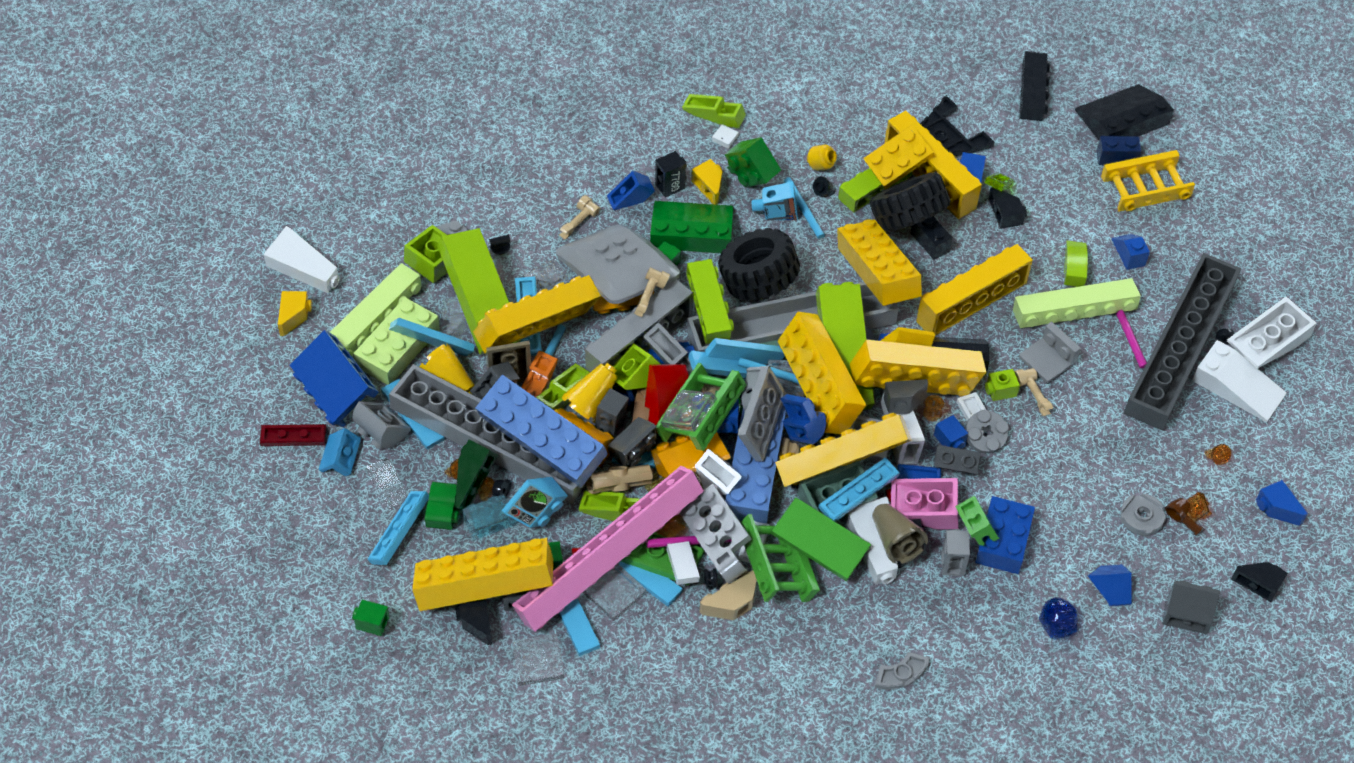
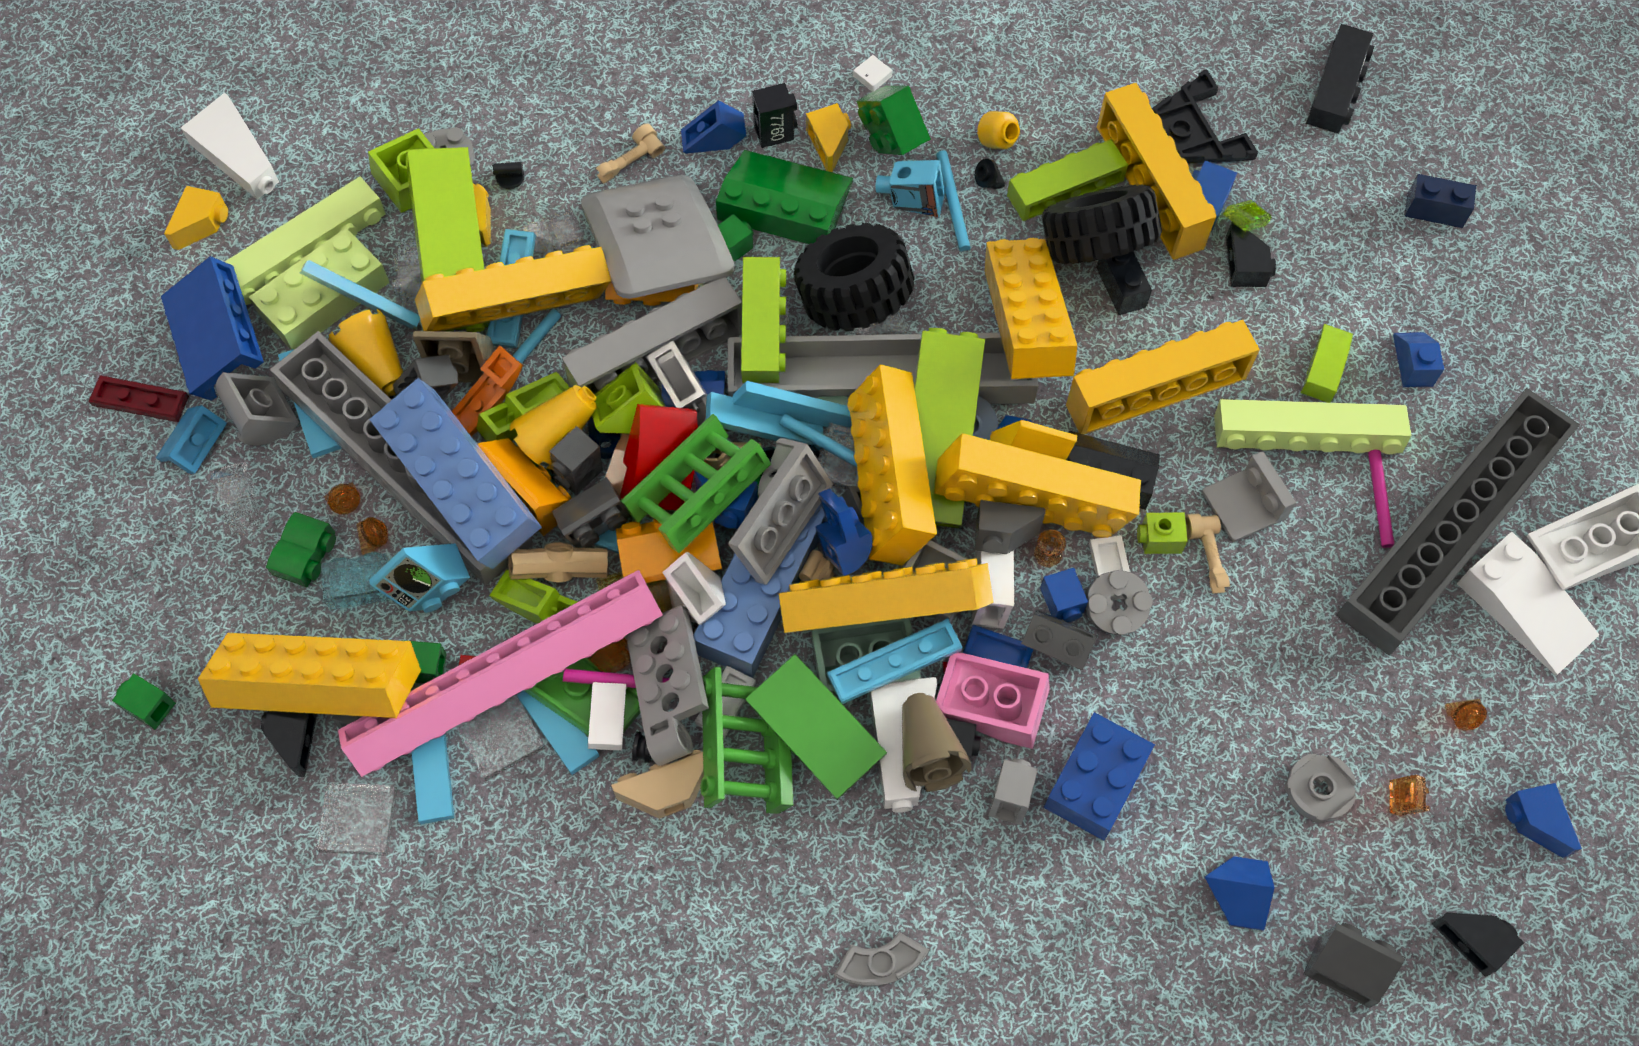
camera: 15 degrees right, 10 degrees up
medium azure tile [367,491,429,565] -> none
dark green slope [455,439,498,513] -> none
black piece [492,479,511,500] -> none
tan brick [634,267,670,317] -> none
clear plate [660,390,717,432] -> none
lime slope [682,94,746,128] -> none
yellow plate [863,125,935,190] -> none
bright green hinge [955,495,999,546] -> none
clear blue hair [1039,597,1078,640] -> none
black slope [1074,84,1174,141] -> none
yellow fence [1101,150,1195,212] -> none
reddish brown bar [1165,498,1203,536] -> none
black piece [1216,328,1235,345] -> none

